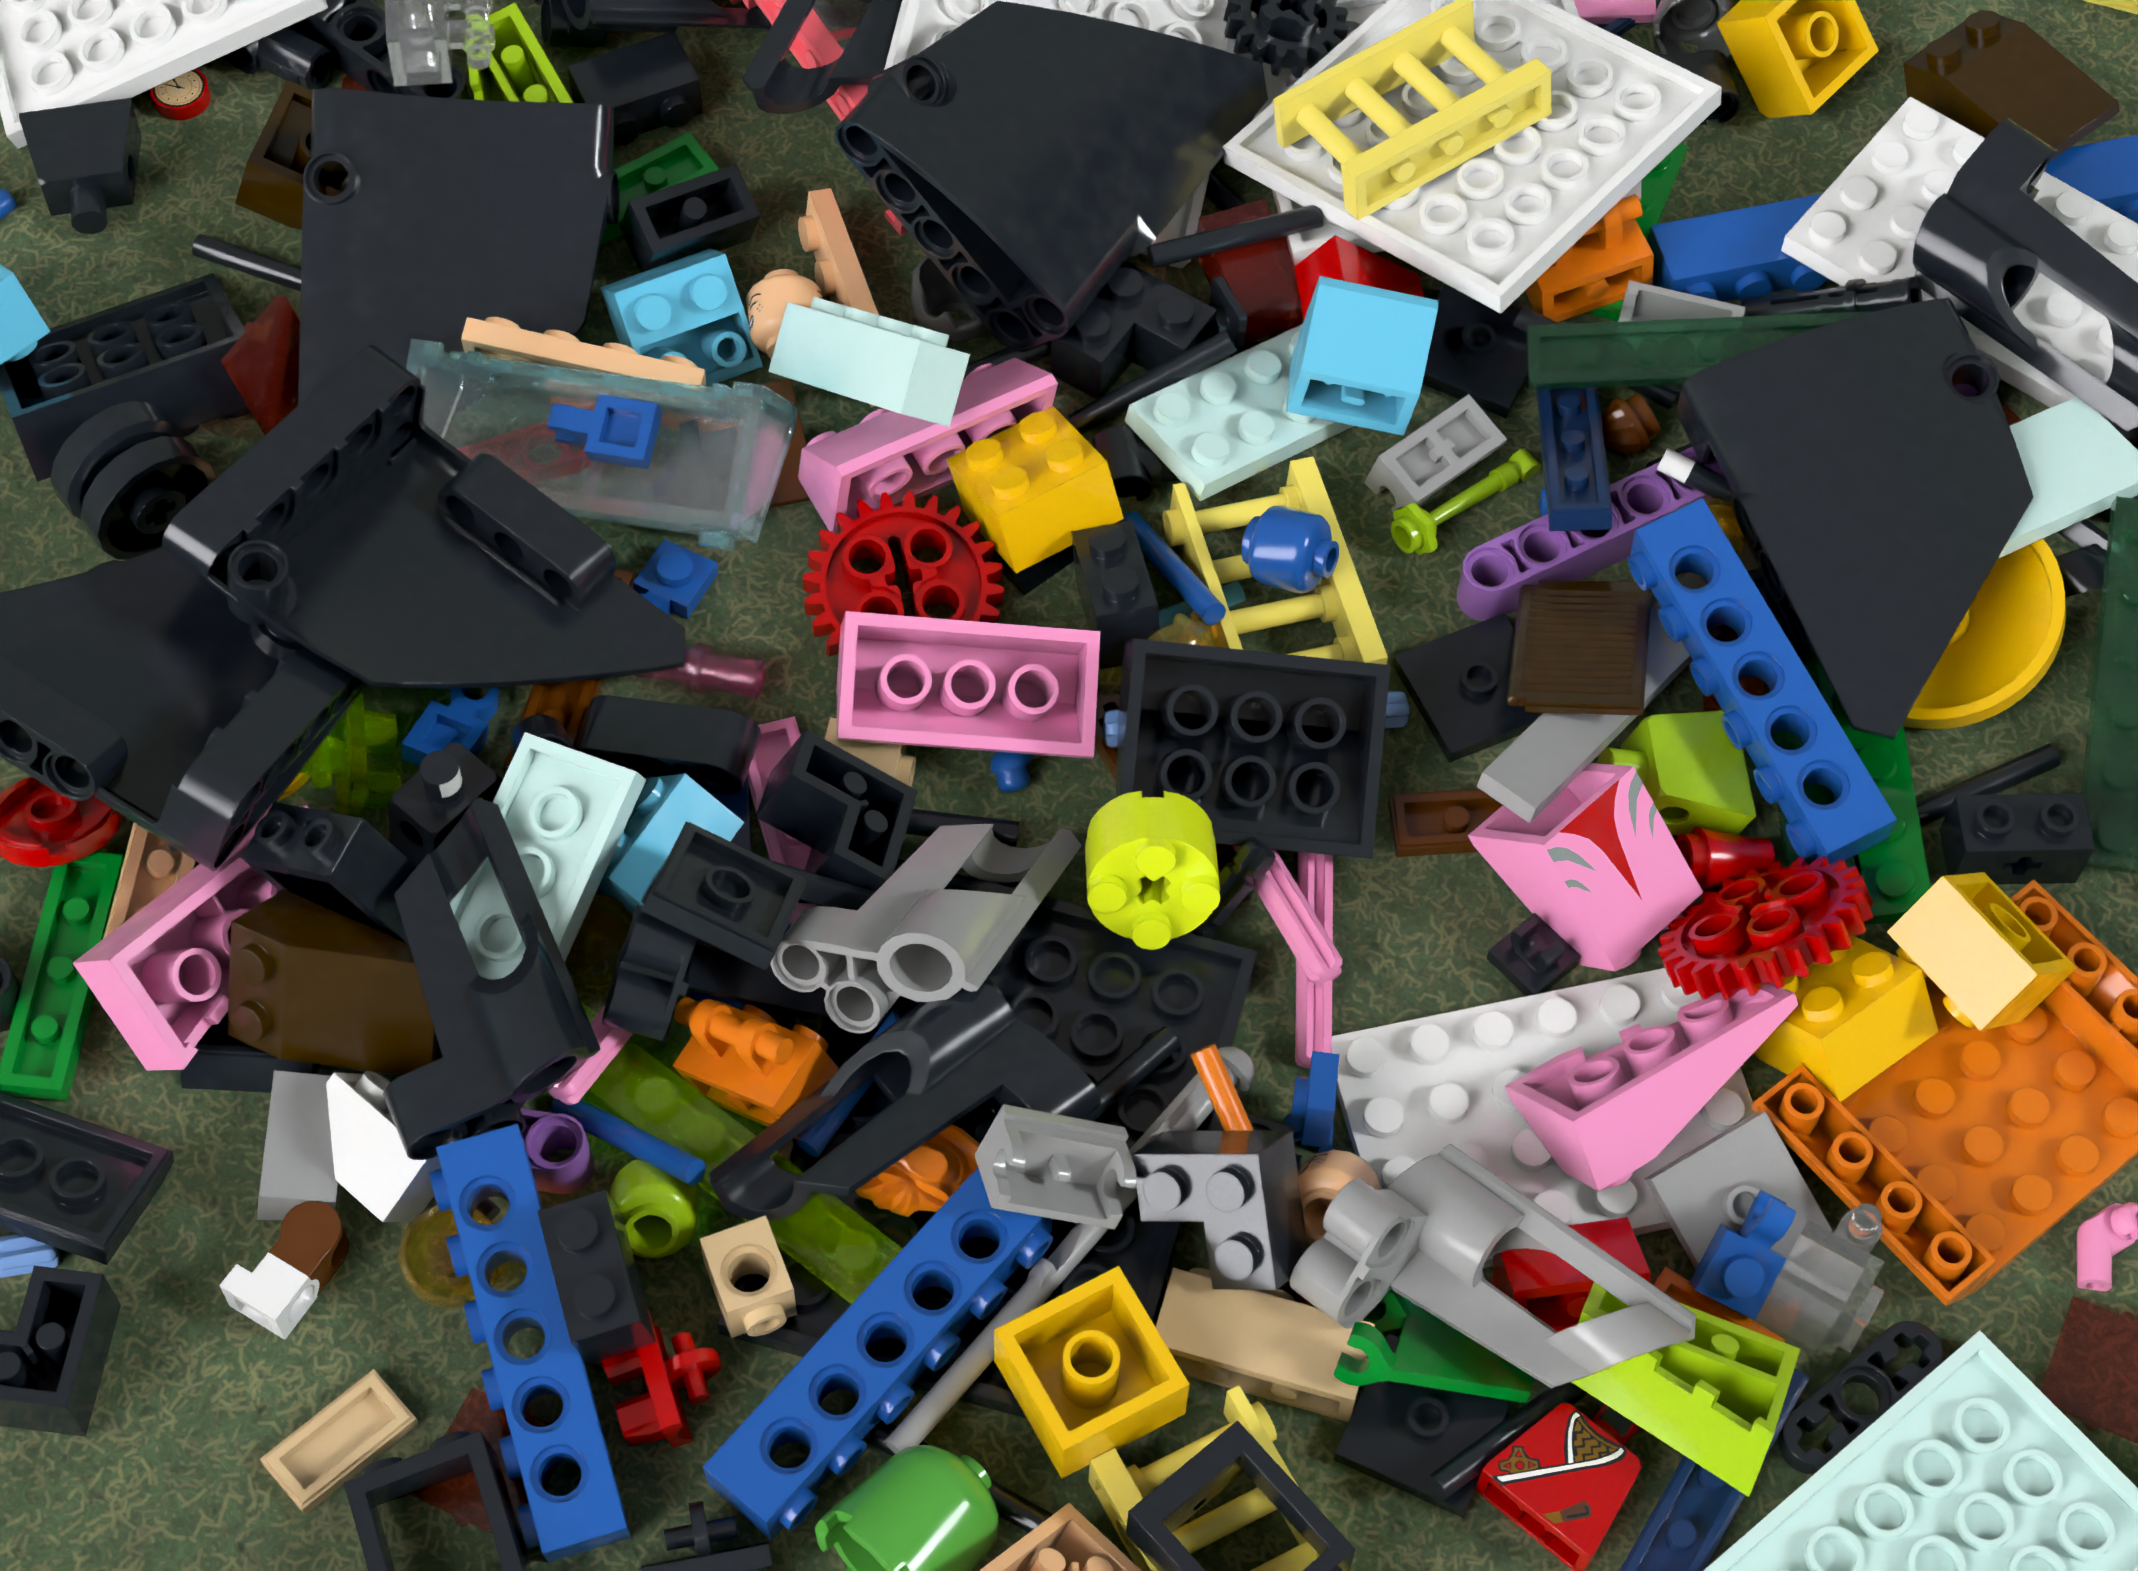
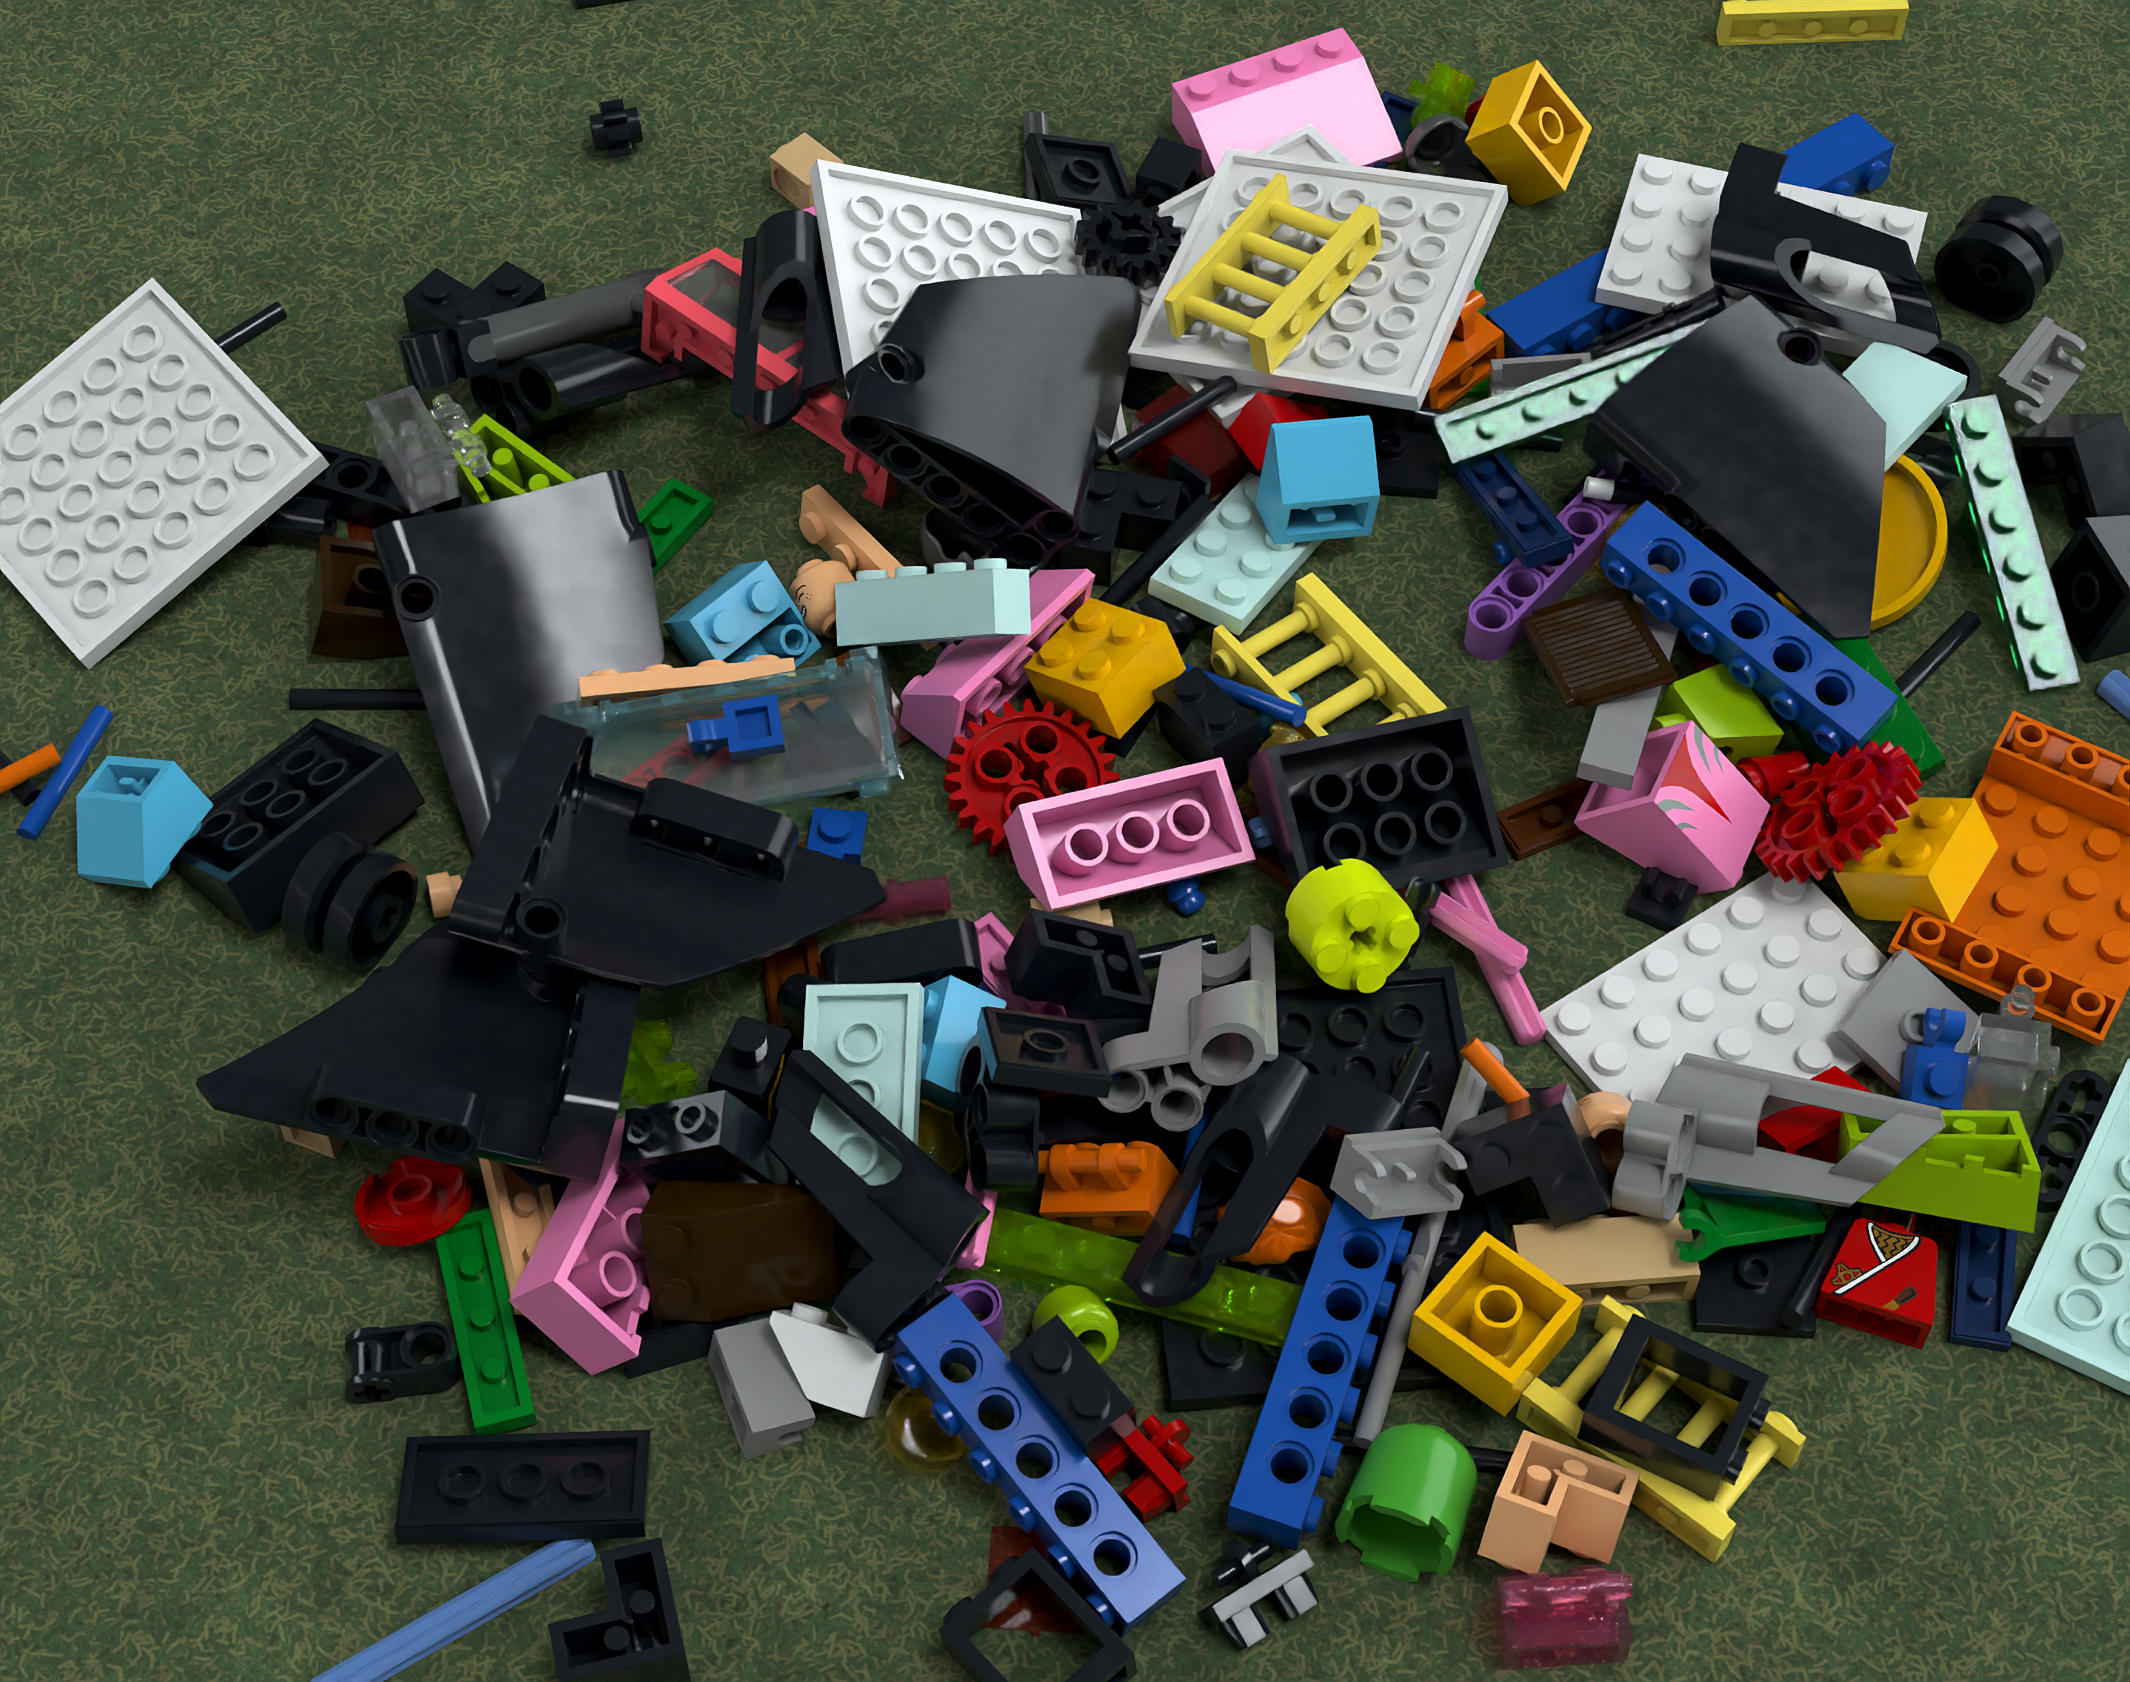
camera: 20 degrees left, 5 degrees down
black torso [19,98,142,234] -> none
tile [150,68,211,121] -> none
leg [219,1201,349,1340] -> none
clear red piece [221,296,300,435] -> none
tan tile [260,1369,419,1515] -> none
blue plate [402,687,499,767] -> none
blue bar [552,1099,706,1185] -> none
black brick [567,31,703,145] -> none
black brick [620,164,761,273] -> none
tan brick [700,1215,797,1338] -> none
blue head [1241,506,1339,593] -> none
blue plate [1283,1051,1340,1153] -> none
light grey hinge [1364,394,1507,511] -> none
lime piece [1391,448,1541,556] -> none
black plate [1392,613,1543,763] -> none
bright pink wedge [1505,983,1798,1192] -> none
reddish brown plate [1601,393,1661,454] -> none
yellow brick [1887,872,2077,1031] -> none
dark brown slope [1903,9,2120,161] -> none
black brick [1939,793,2095,885] -> none

